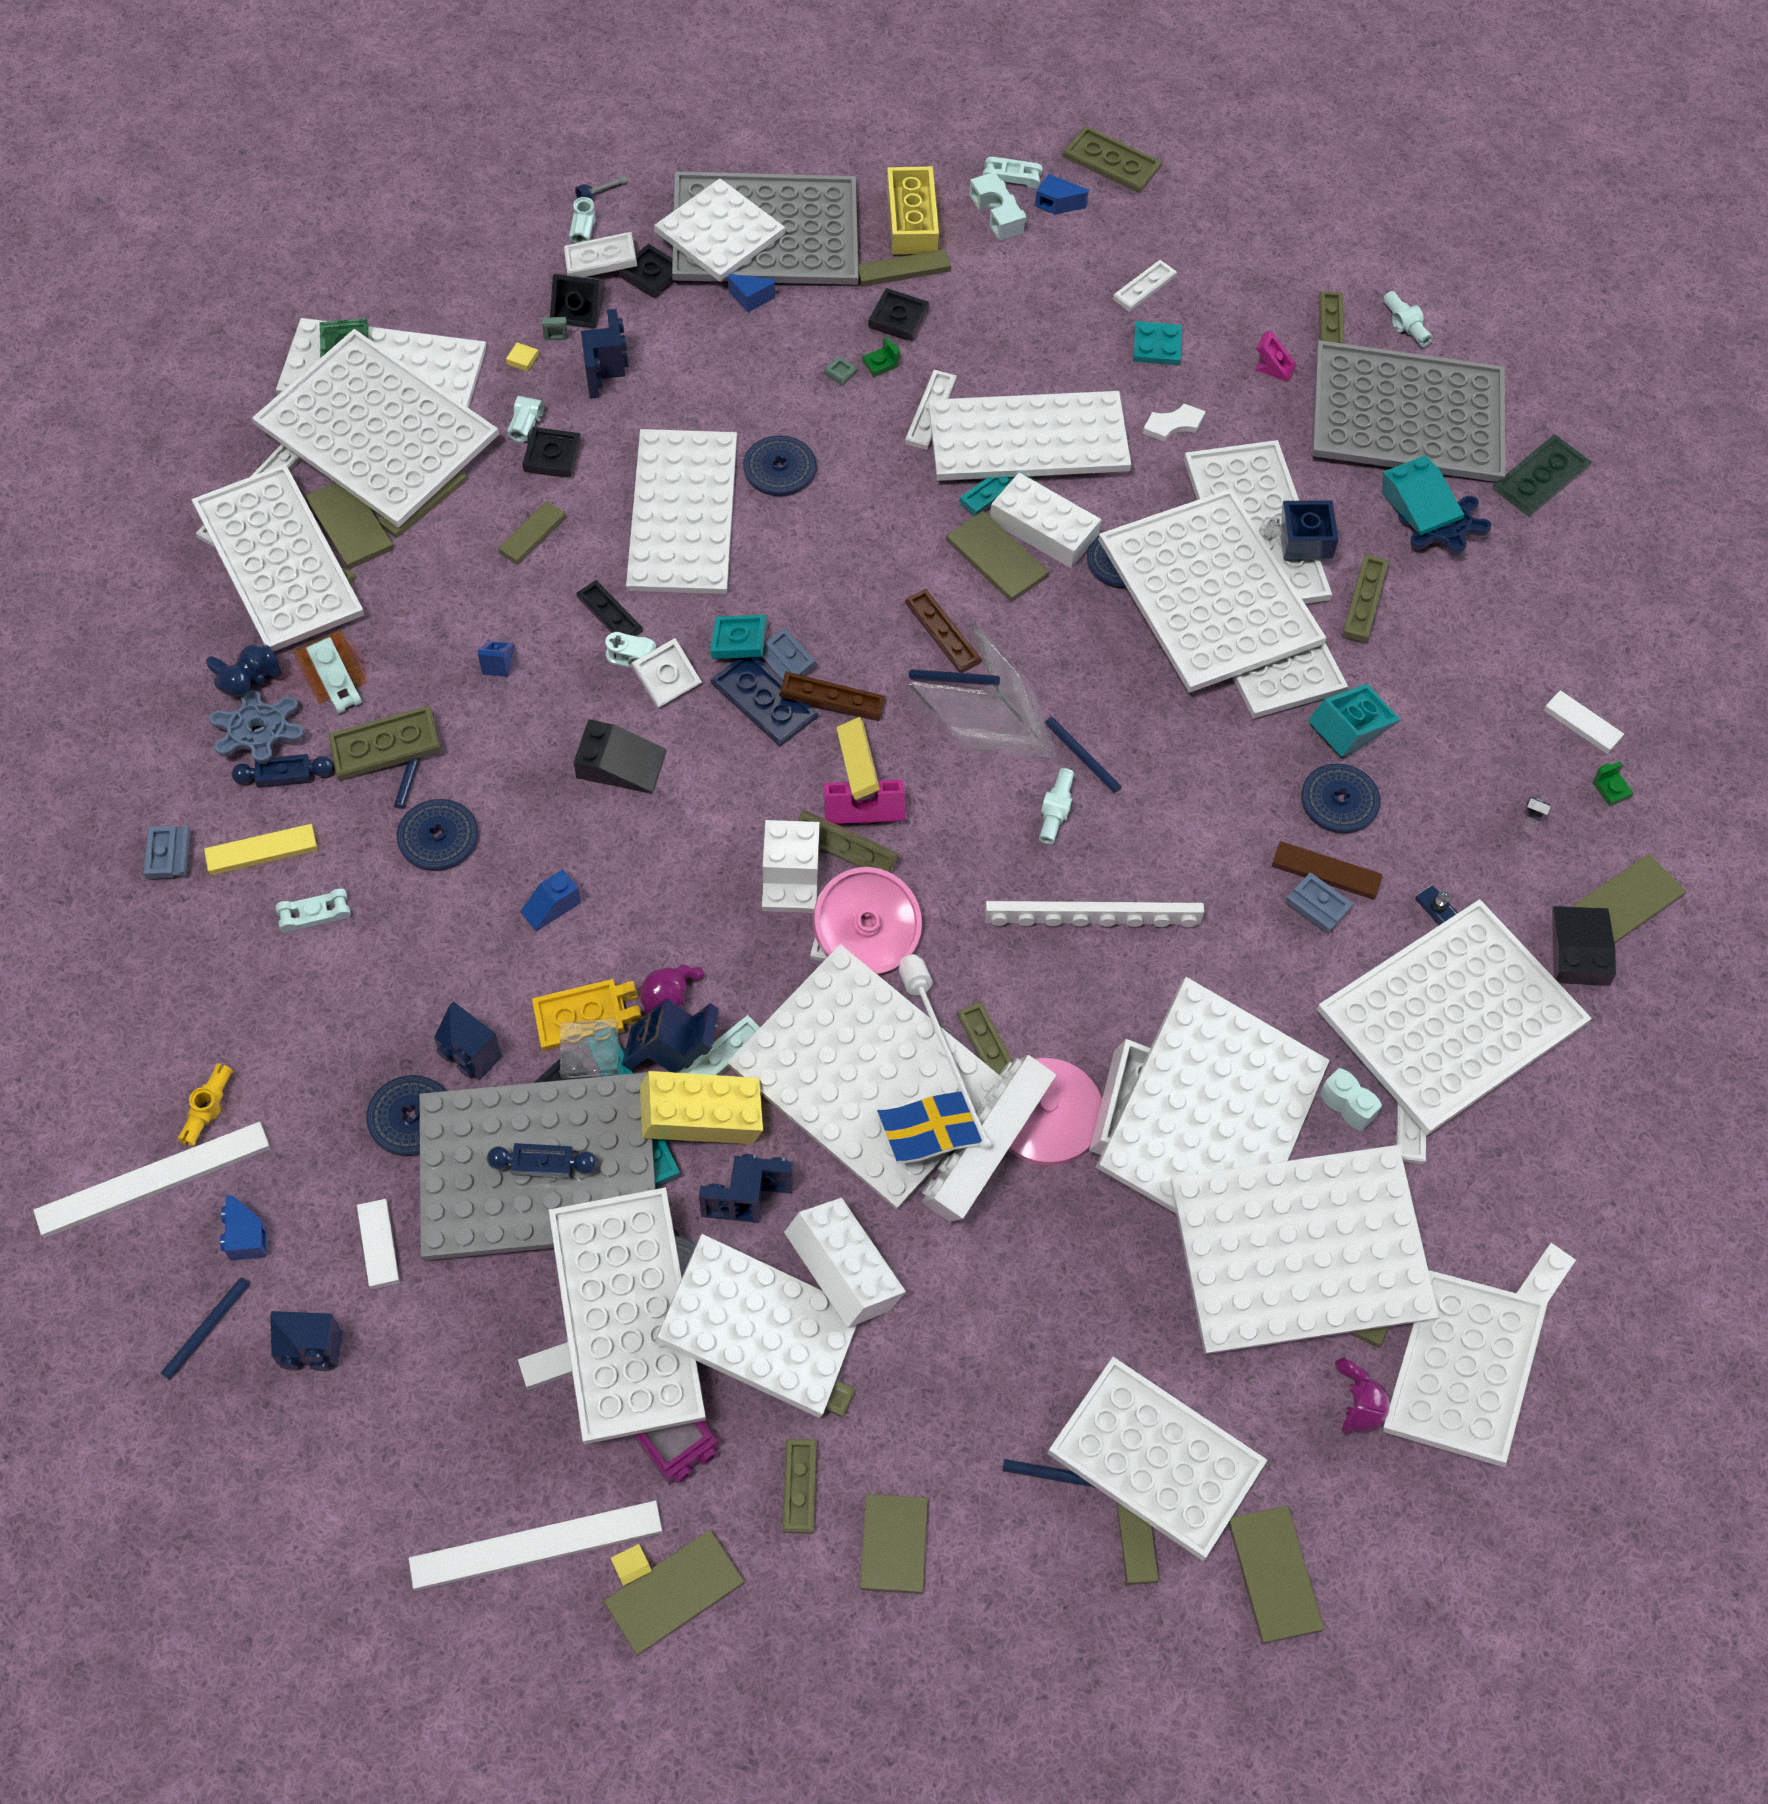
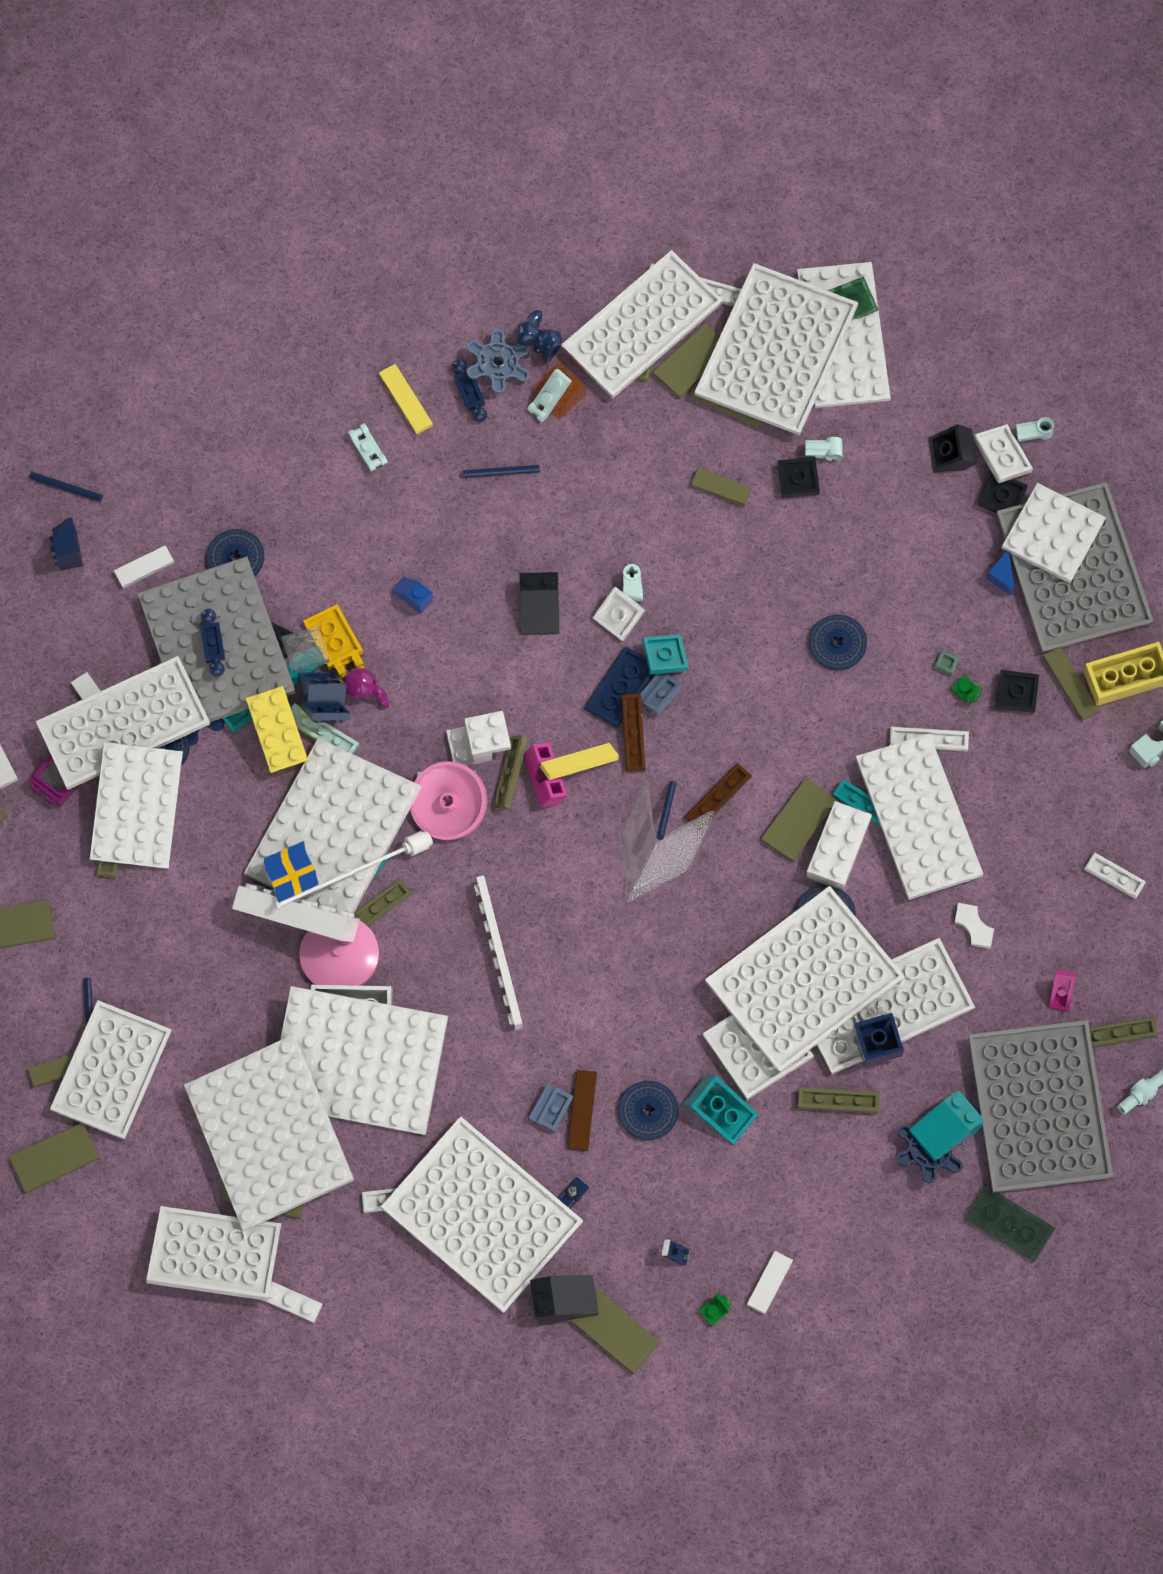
camera: 80 degrees right, 10 degrees up
white tile [33,1122,271,1238] -> none
sand blue plate [144,825,190,879] -> none
yellow pin [177,1063,233,1147] -> none
blue slope [220,1195,267,1260] -> none
olive tile [328,705,441,781] -> none
dark blue piece [397,799,478,871] -> none
dark blue slope [434,1001,502,1080] -> none
blue slope [478,641,514,677] -> none
light yellow tile [506,342,539,371] -> none
sand green tile [542,317,568,340] -> none
hinge [575,176,628,200] -> none
black tile [576,580,643,641] -> none
dark blue bracket [581,309,629,399] -> none
white plate [626,429,737,594] -> none
dark blue bracket [699,1154,793,1223] -> none
olive tile [782,1439,816,1534] -> none
white brick [784,1198,906,1328] -> none
light aqua pin [1039,768,1074,845] -> none
dark blue bar [1045,717,1122,793] -> none
teal plate [1133,321,1182,366] -> none
light aqua brick [1320,1068,1382,1131] -> none
magenta piece [1335,1358,1390,1435] -> none

